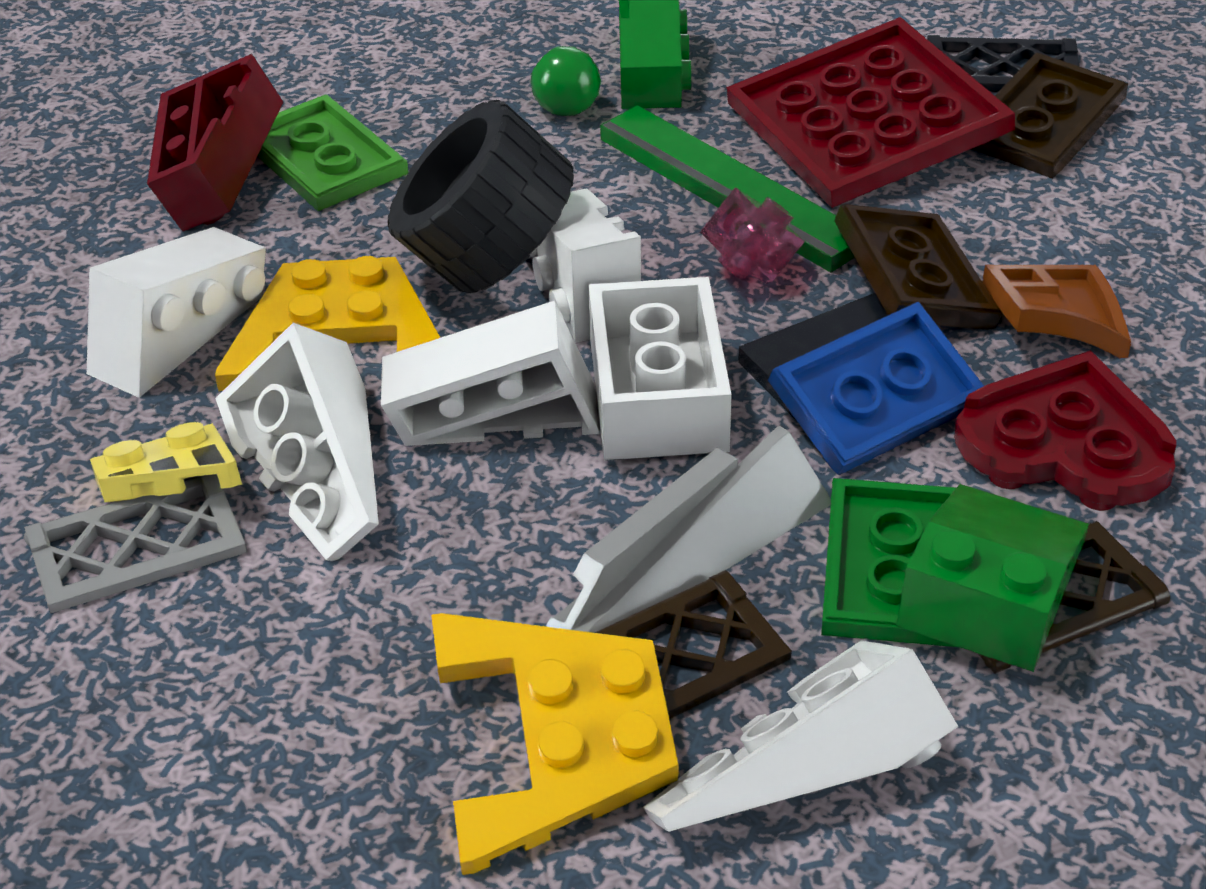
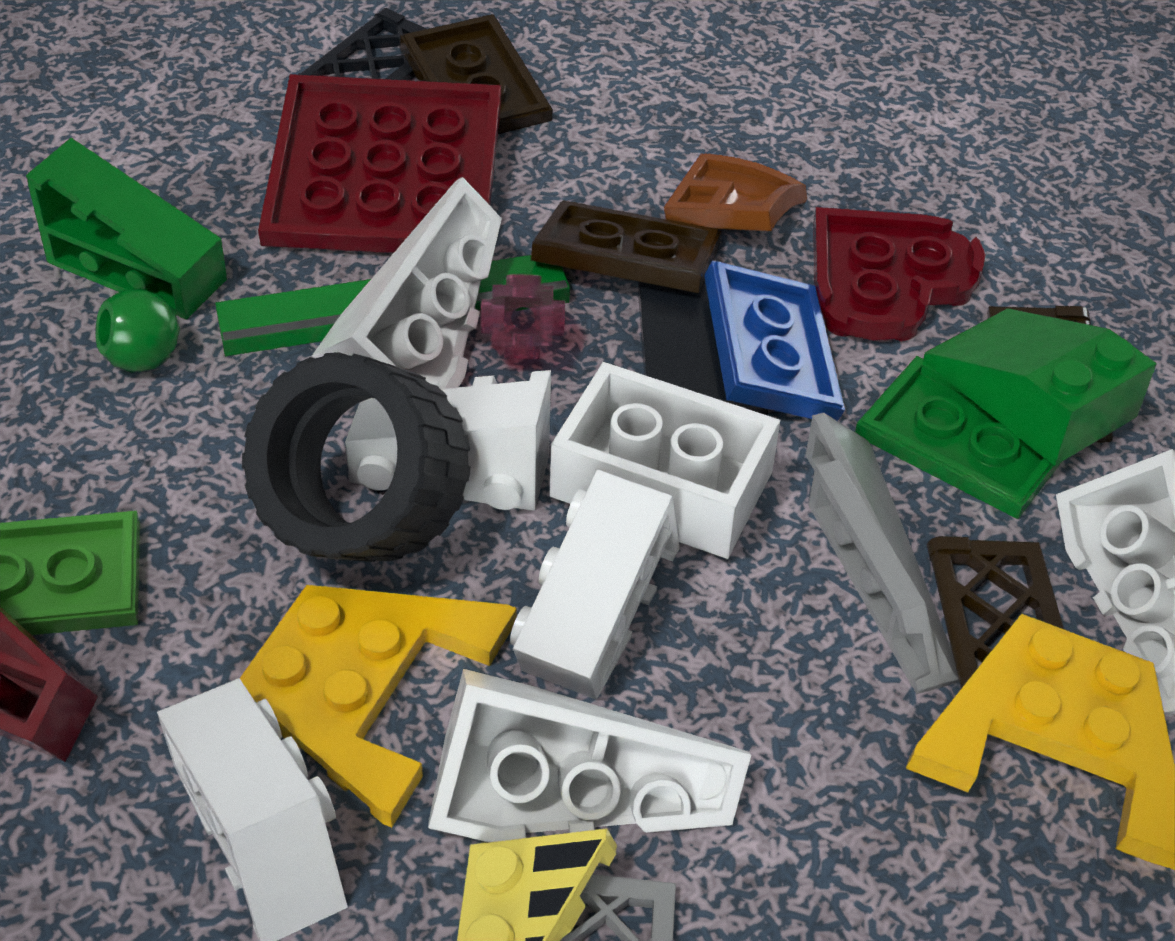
camera: 65 degrees left, 5 degrees up
none -> white wedge [312,177,502,389]

